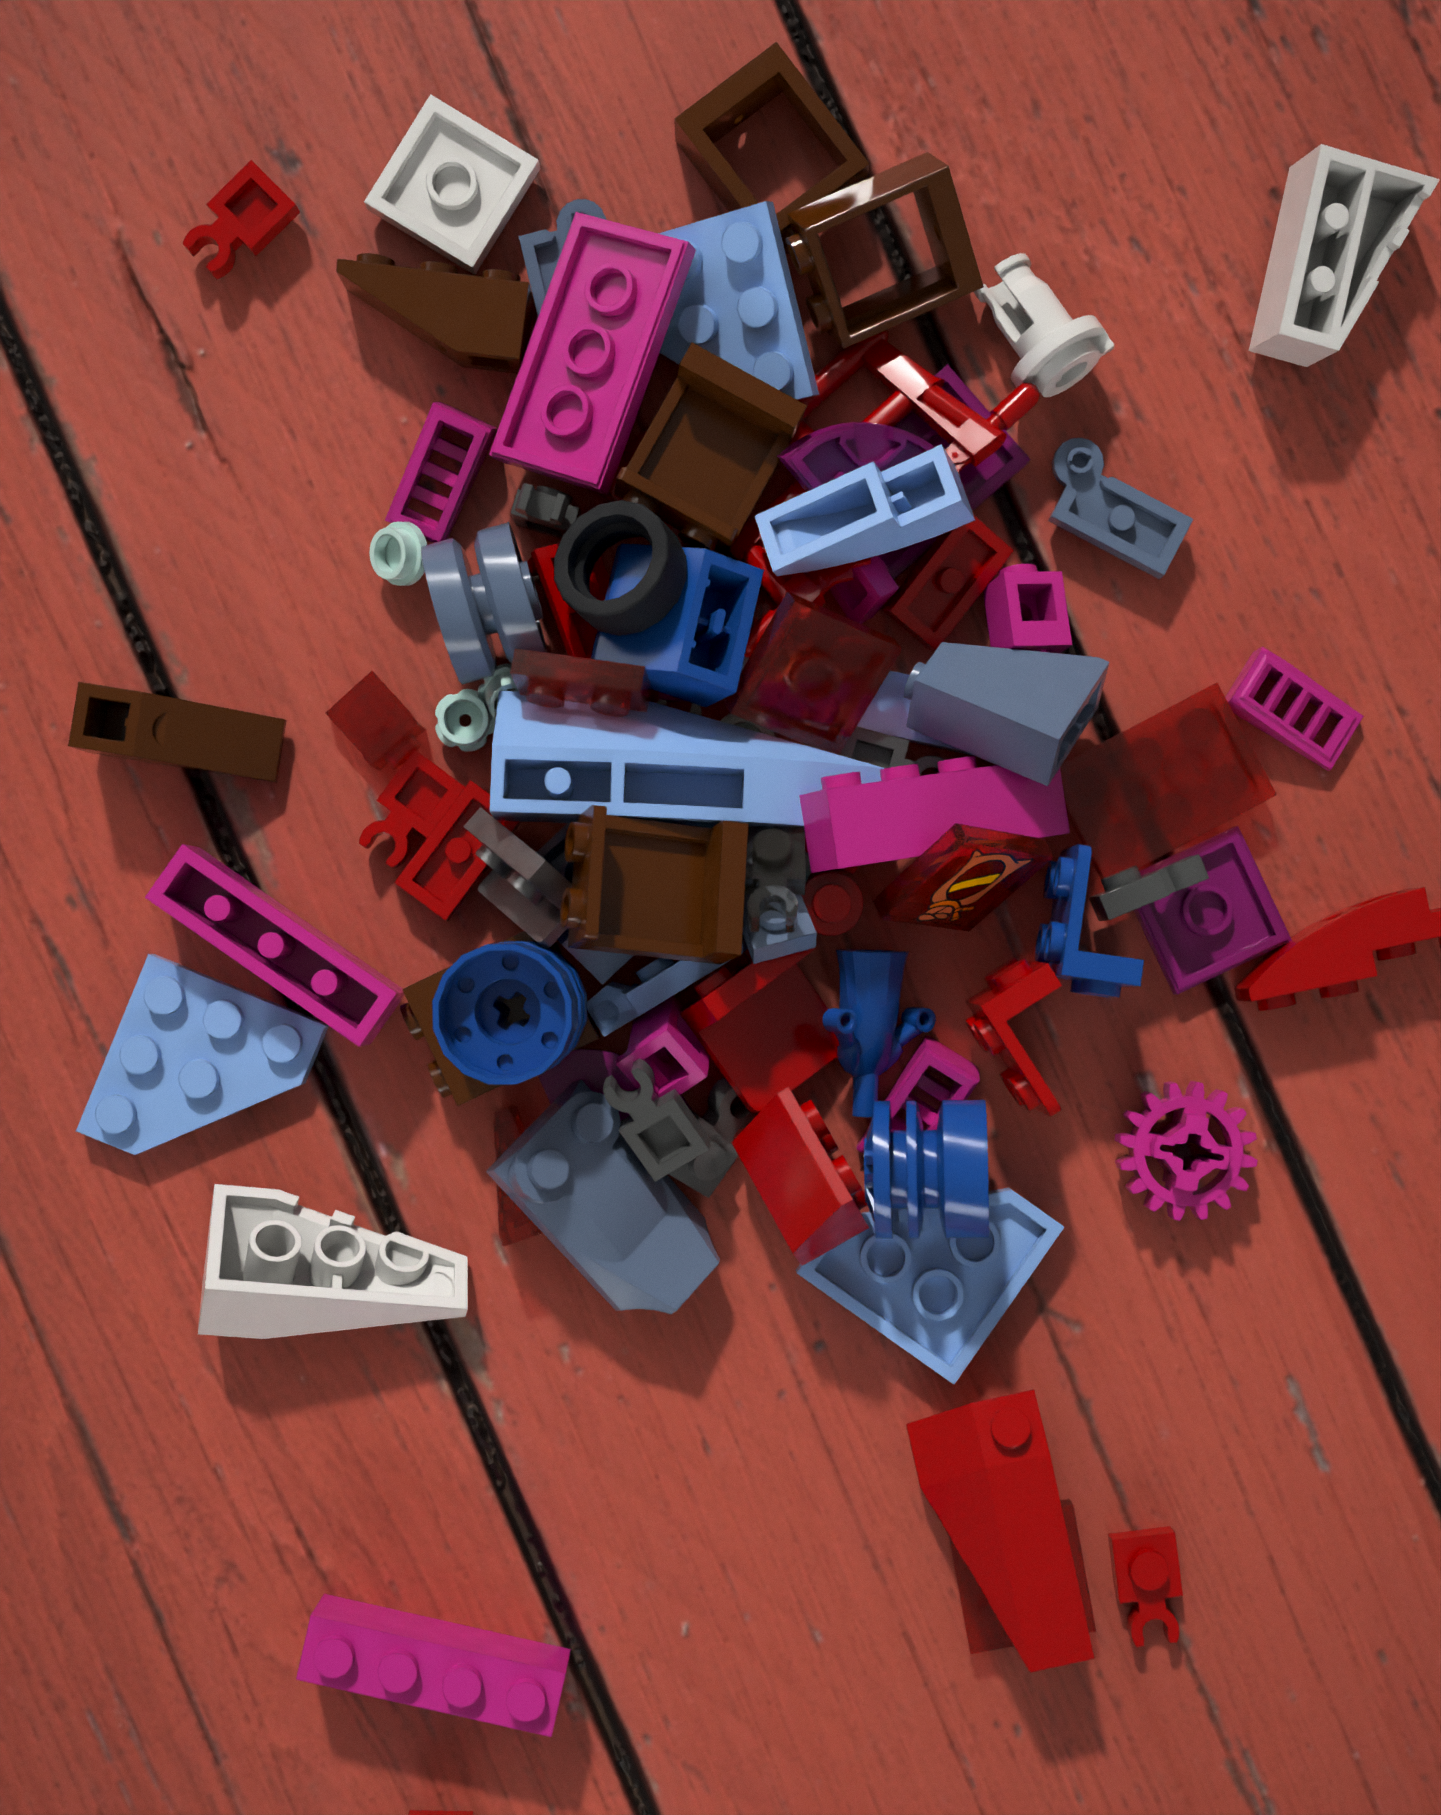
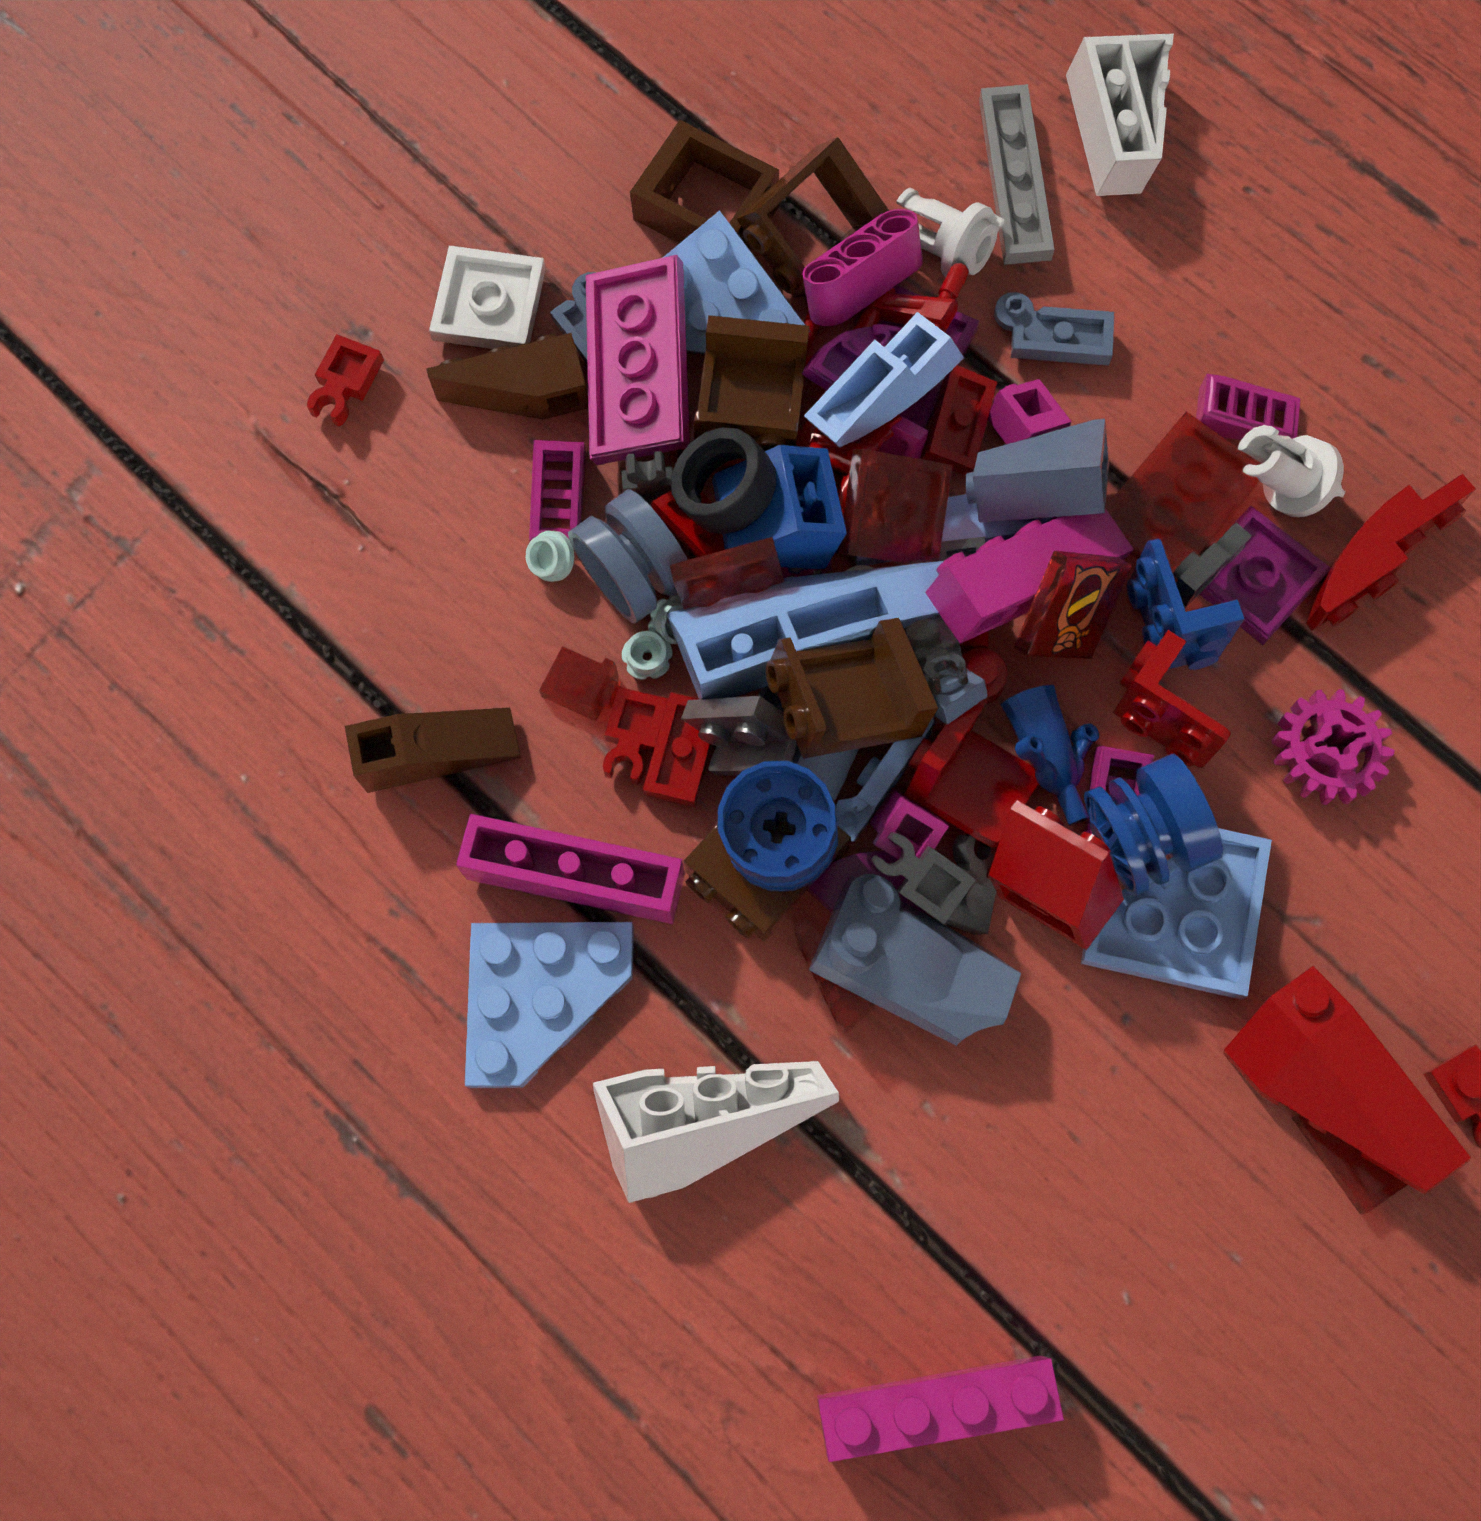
camera: 15 degrees left, 15 degrees down
none -> dark pink beam [802,209,923,326]
none -> light grey plate [979,84,1054,265]
none -> white piece [1238,425,1346,517]

